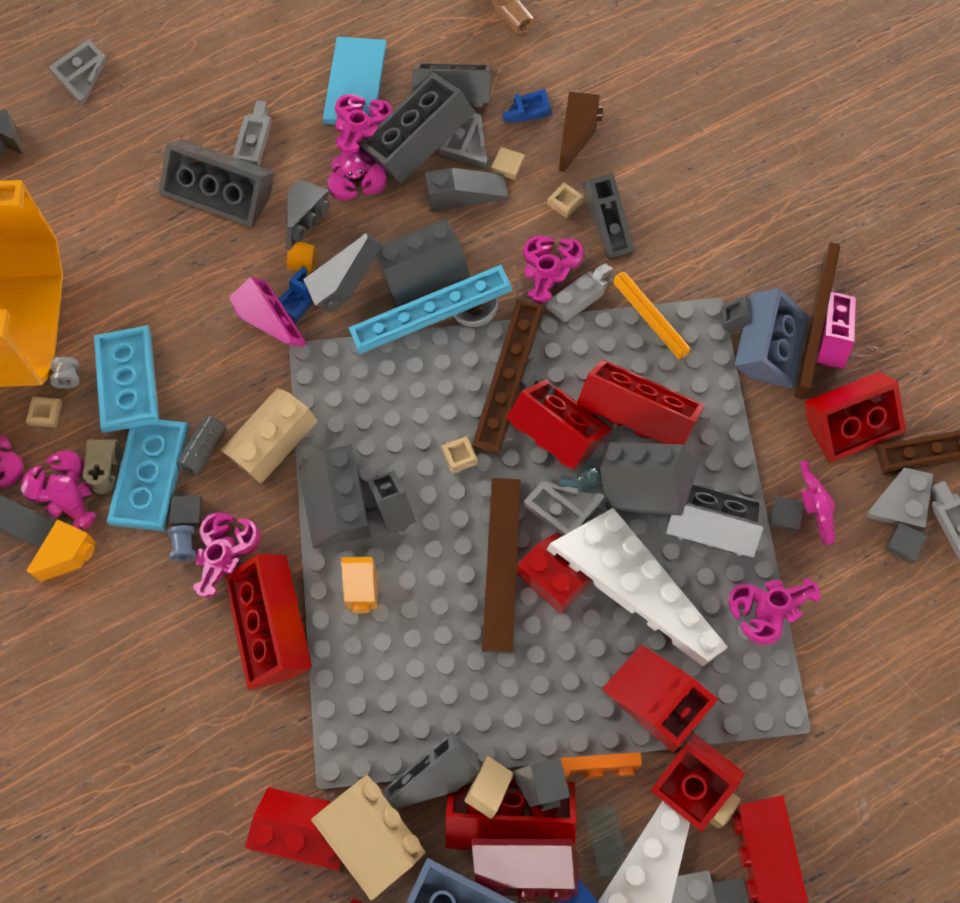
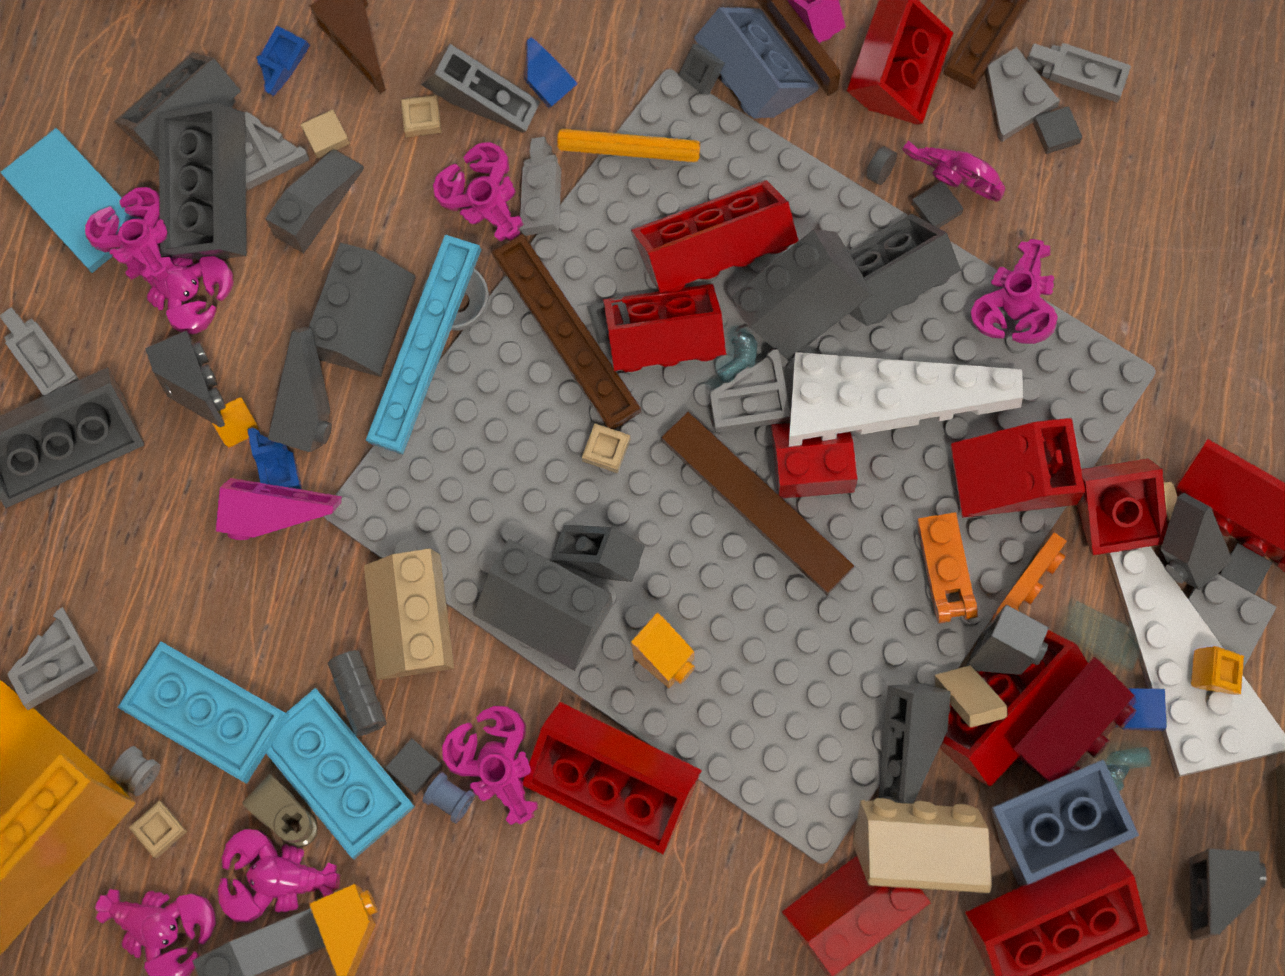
camera: 45 degrees left, 5 degrees up
none -> light grey wing [7,607,98,710]
none -> blue slope [524,37,578,109]
none -> dark grey tile [866,146,897,185]
none -> orange plate [916,512,978,624]
none -> dark grey slope [1161,493,1232,590]

